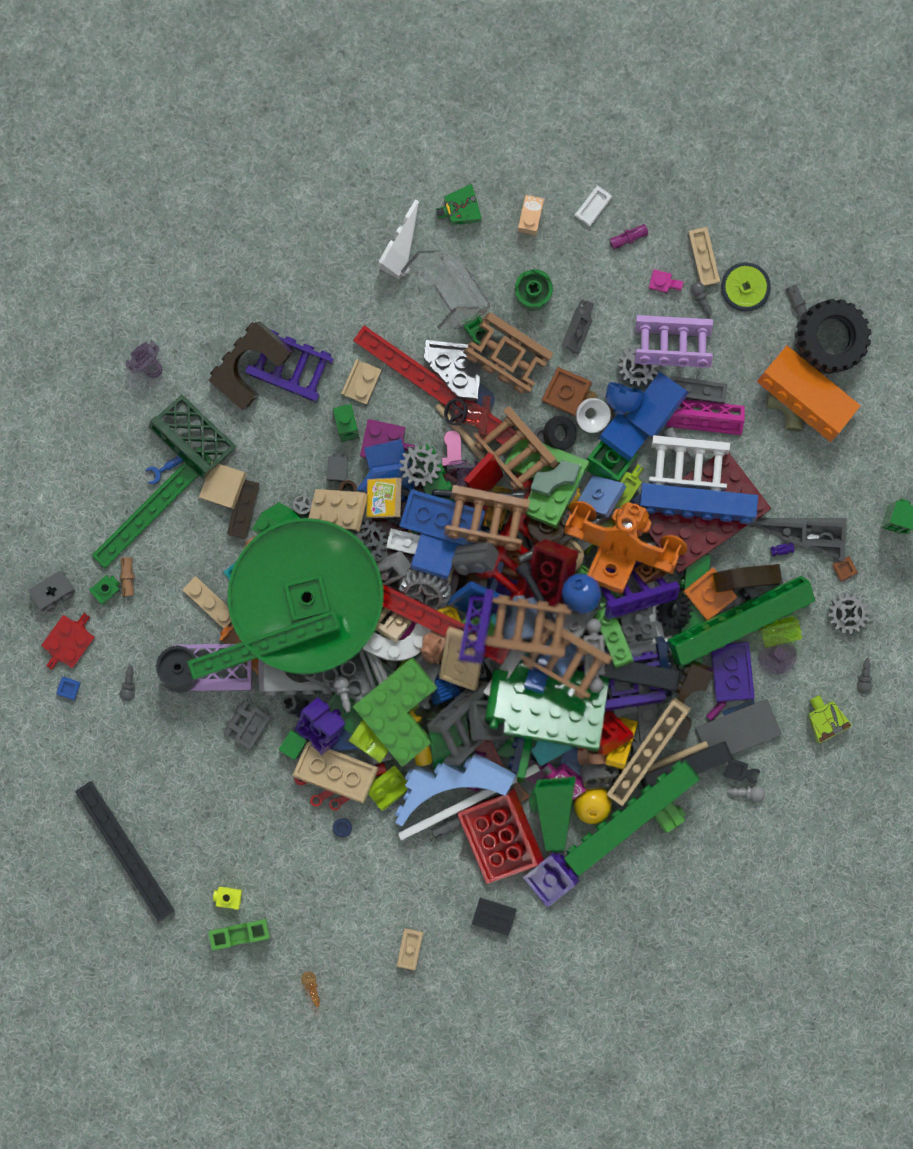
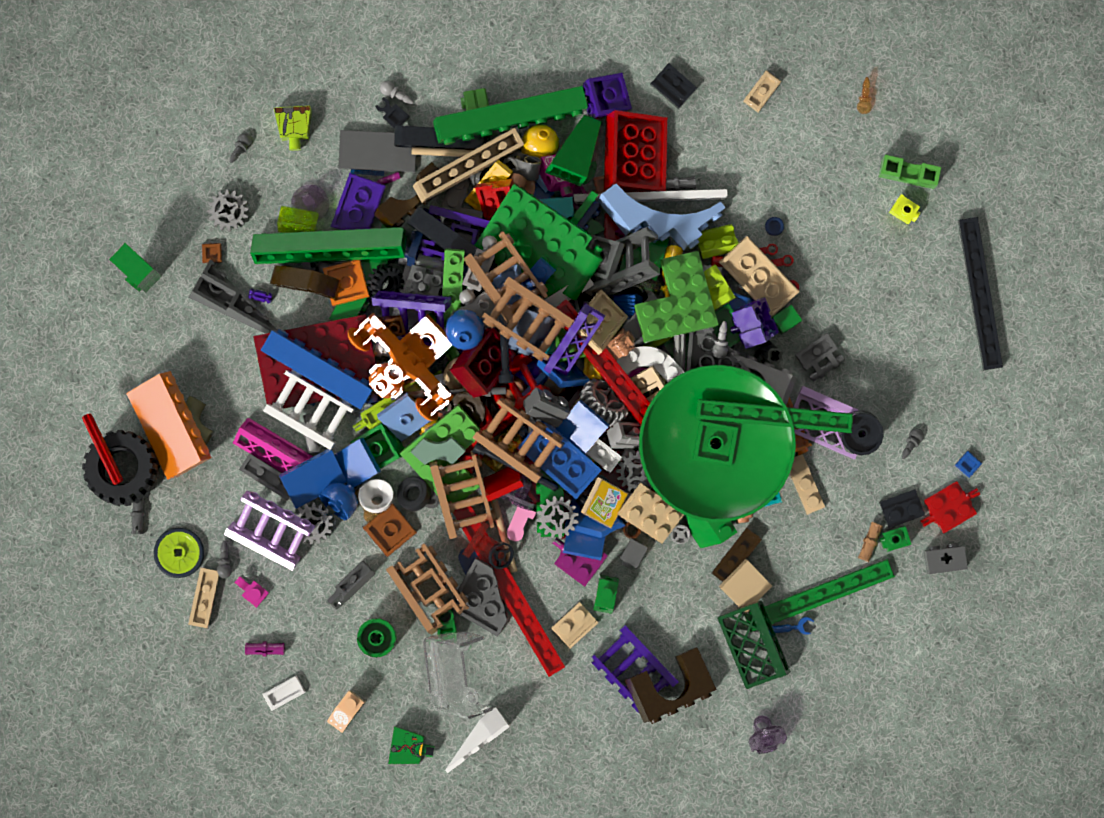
camera: 155 degrees left, 0 degrees up
none -> red axle [82,413,123,485]
none -> black plate [879,489,925,528]

